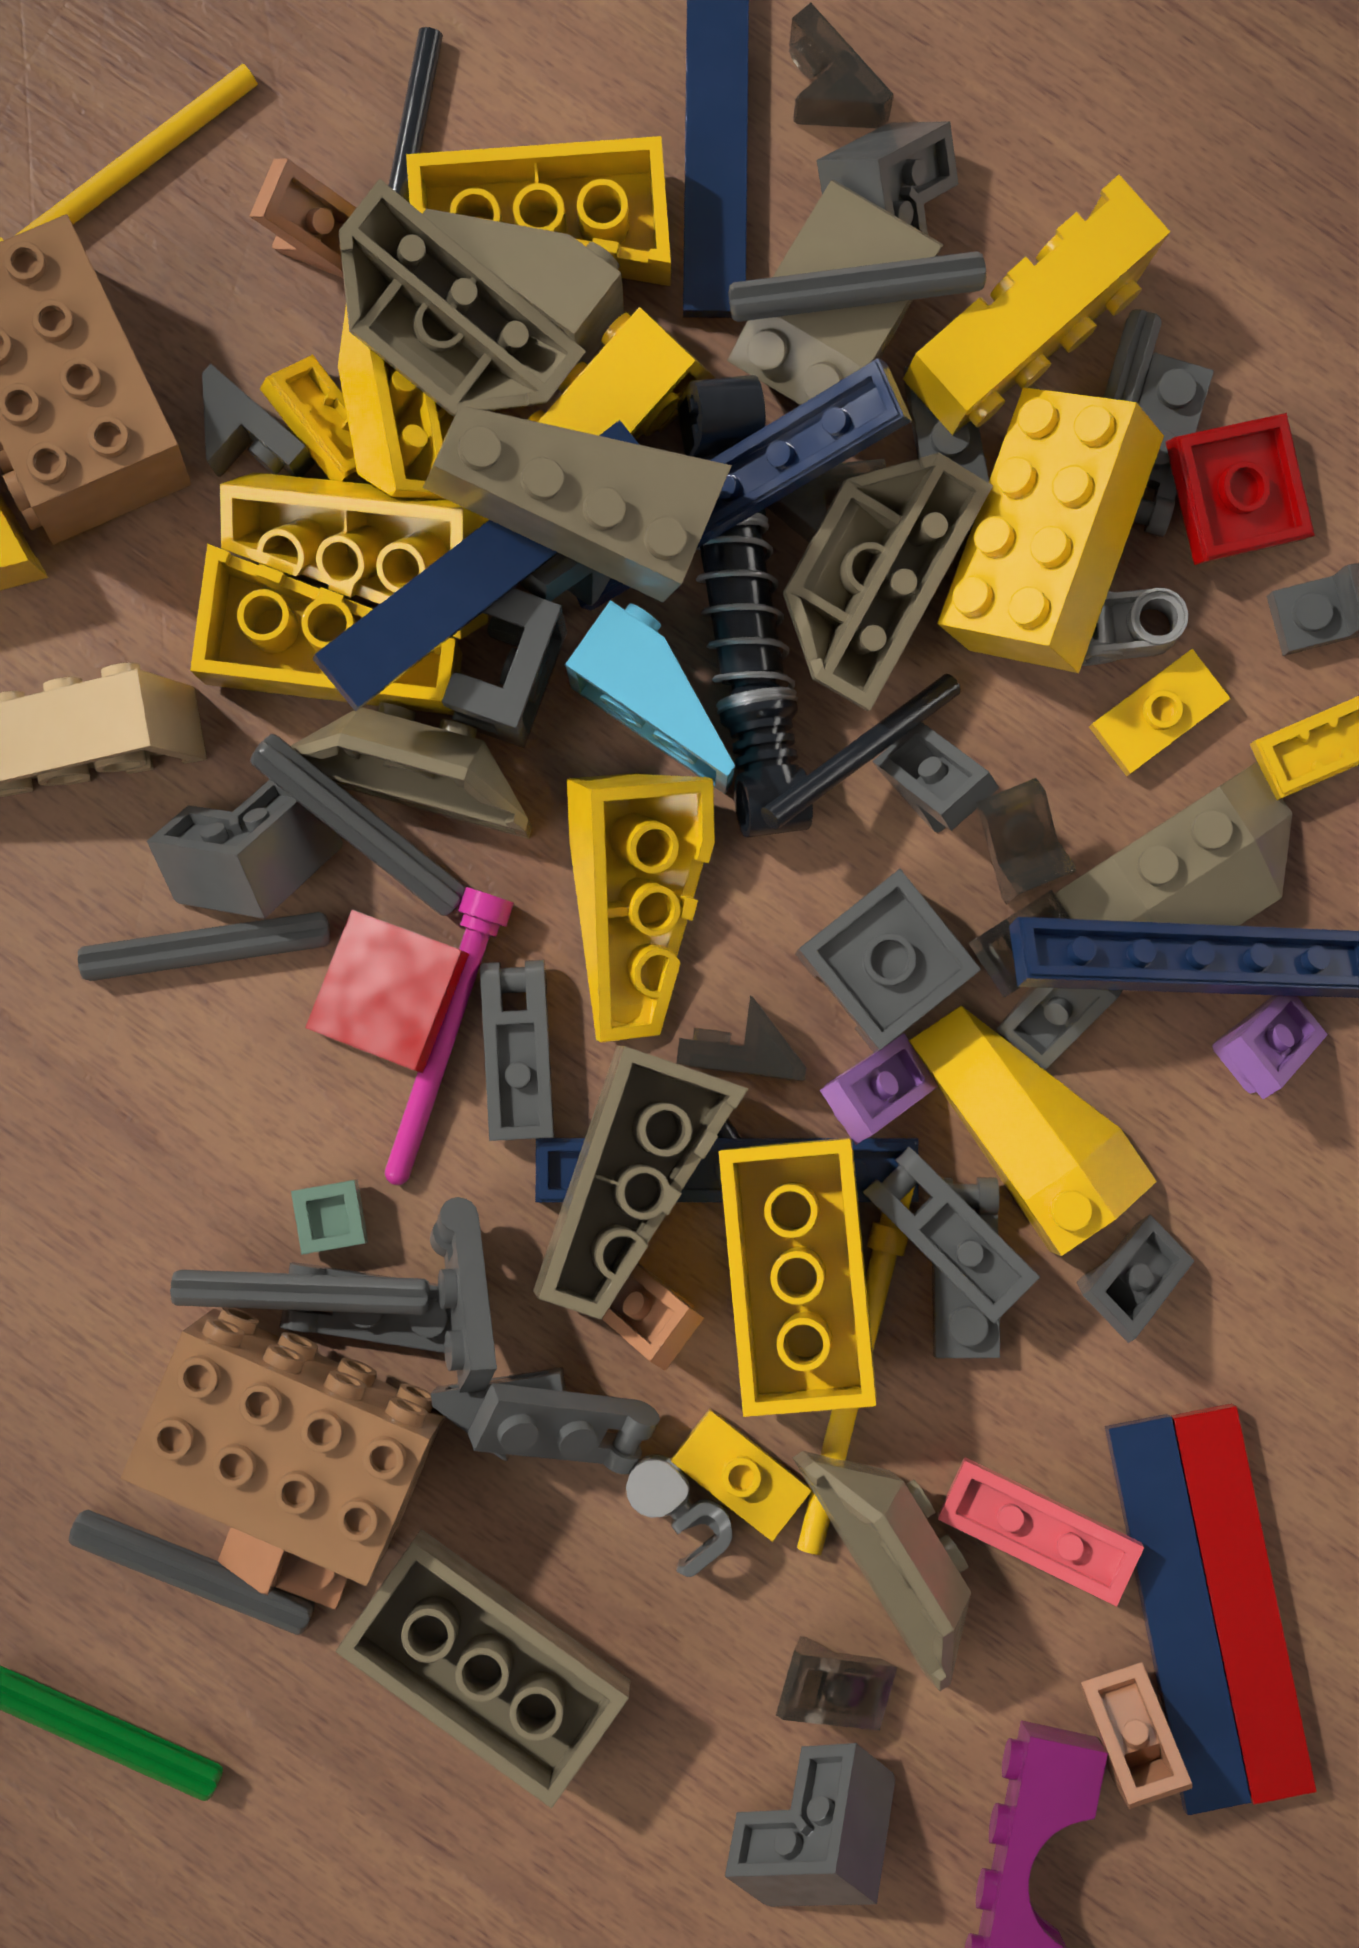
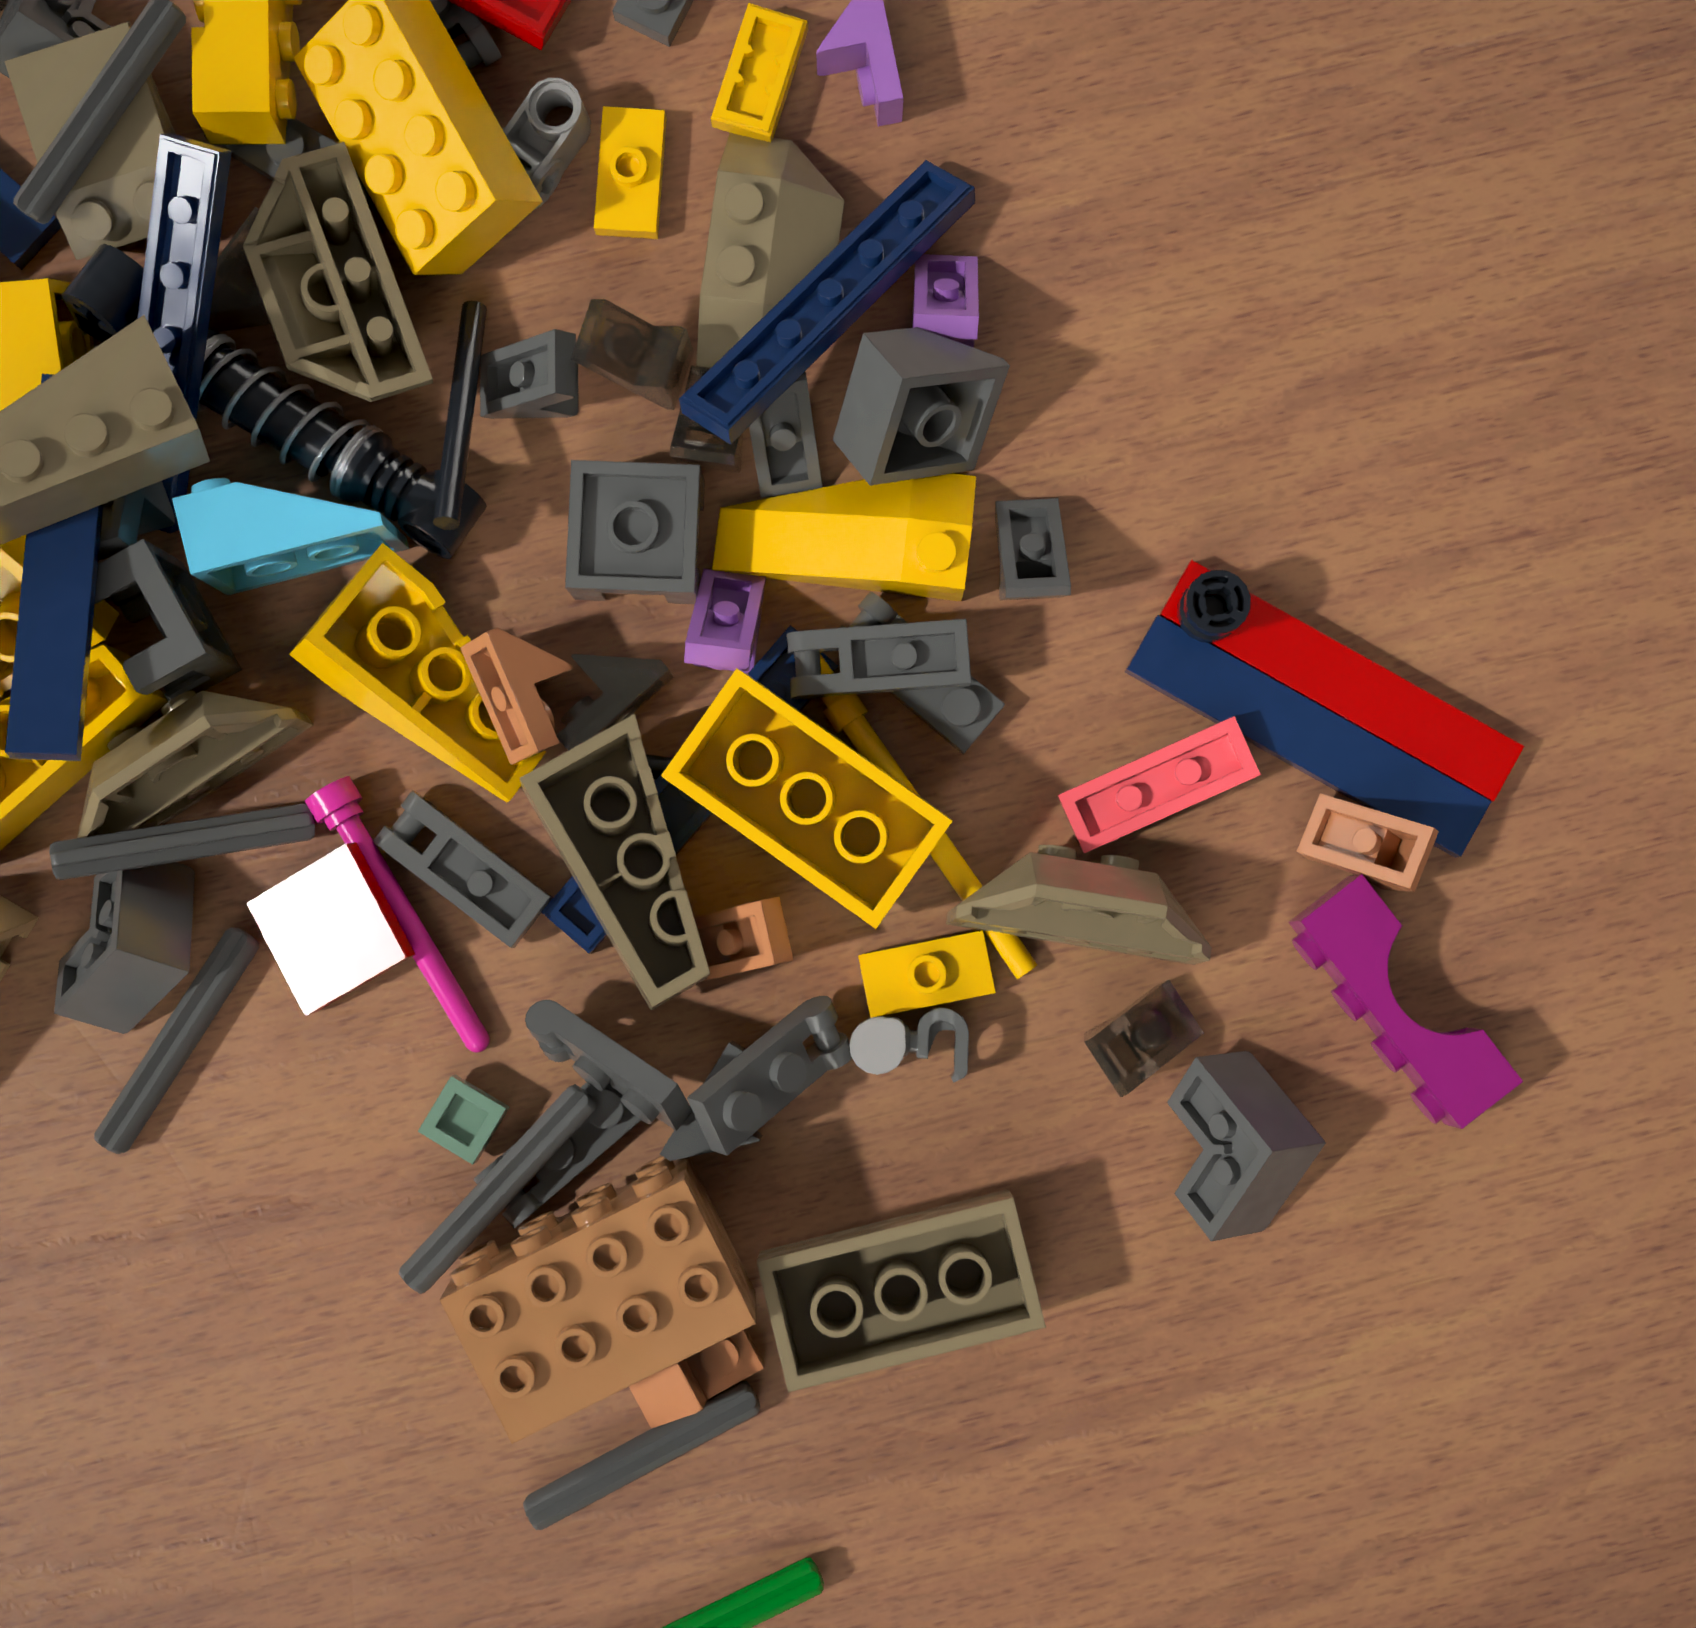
camera: 45 degrees left, 0 degrees up
none -> nougat slope [460,628,574,765]
none -> dark grey slope [833,327,1010,486]
none -> black wheel [1177,570,1251,643]

